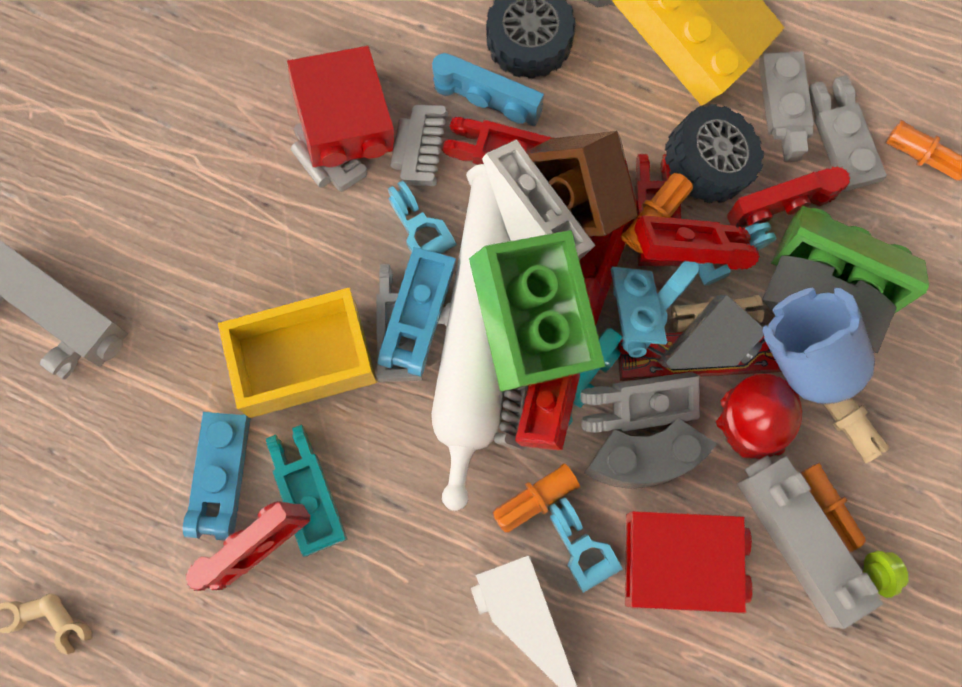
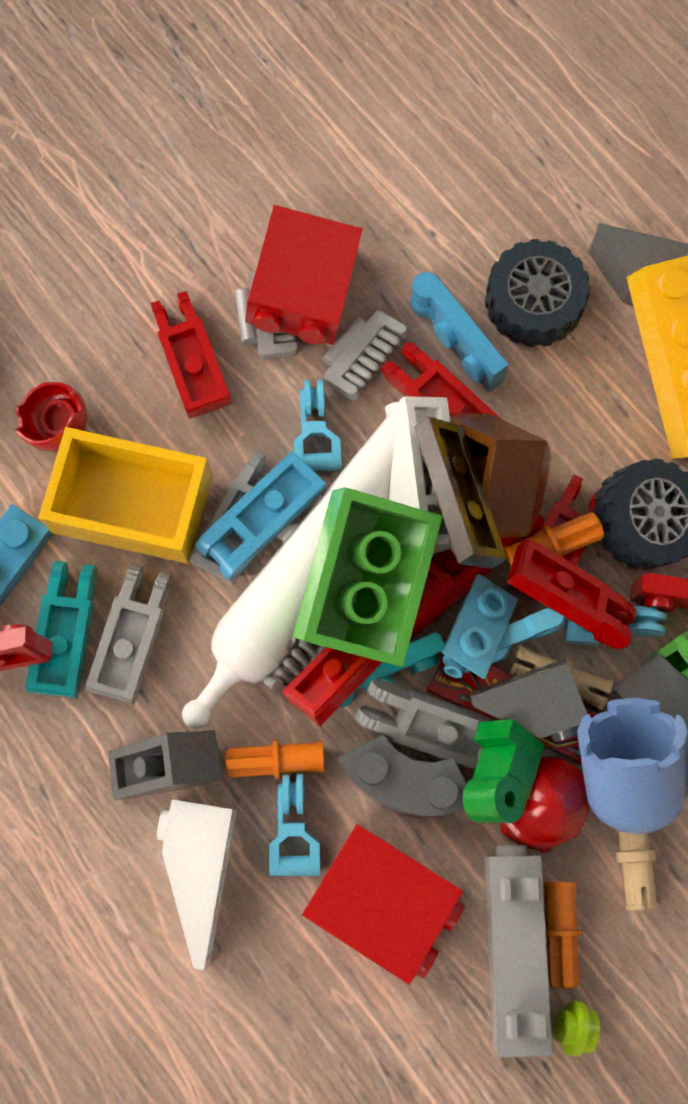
camera: 30 degrees right, 0 degrees up
none -> red hair [15,382,87,452]
none -> light grey hinge [85,563,172,705]
none -> dark grey slope [108,730,222,800]
none -> red hinge [150,291,232,419]
none -> dark brown plate [414,416,507,569]
none -> green leg [463,719,544,824]

